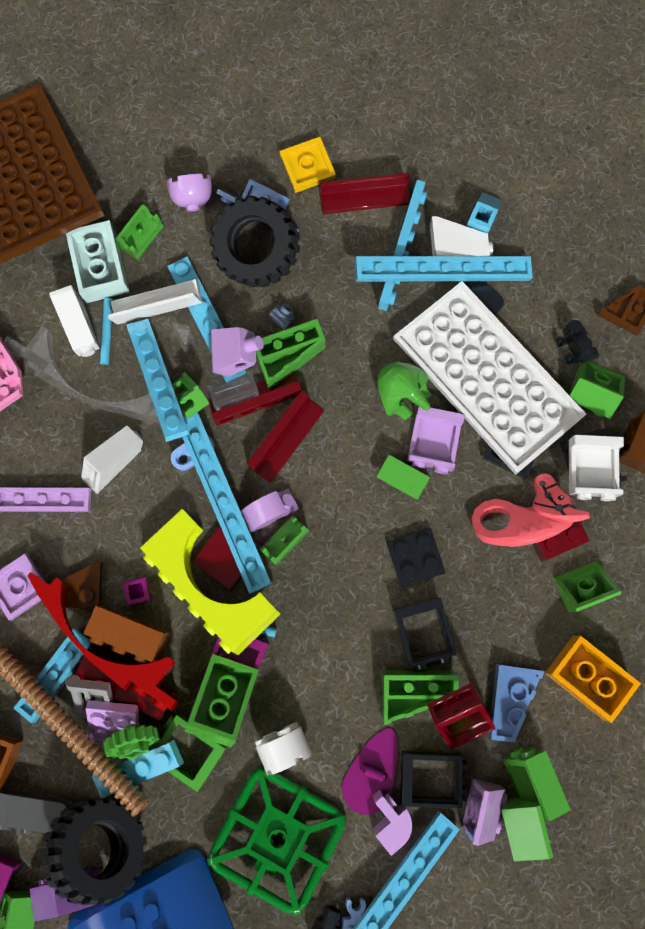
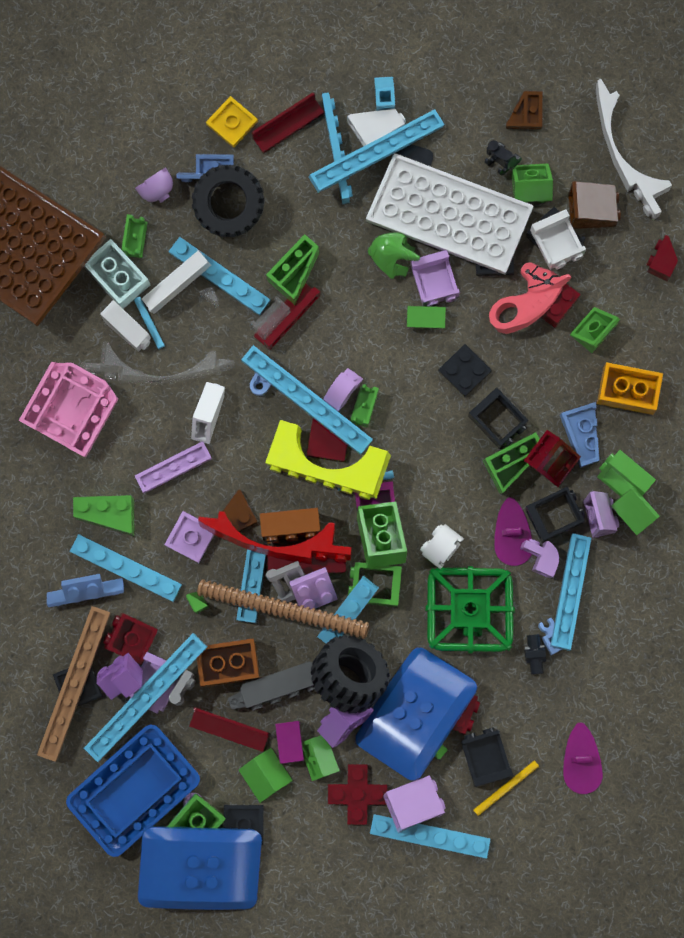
camera: 25 degrees left, 0 degrees up
bright green gear [103,724,160,760] -> none
magenta slope [122,577,153,606] -> none
medium azure plate [126,319,189,442] -> none
bright green hinge [172,372,209,418] -> none
lavender torso [211,327,264,377] -> none
dark red panel [247,390,324,482] -> none
sand blue plate [268,304,295,330] -> none

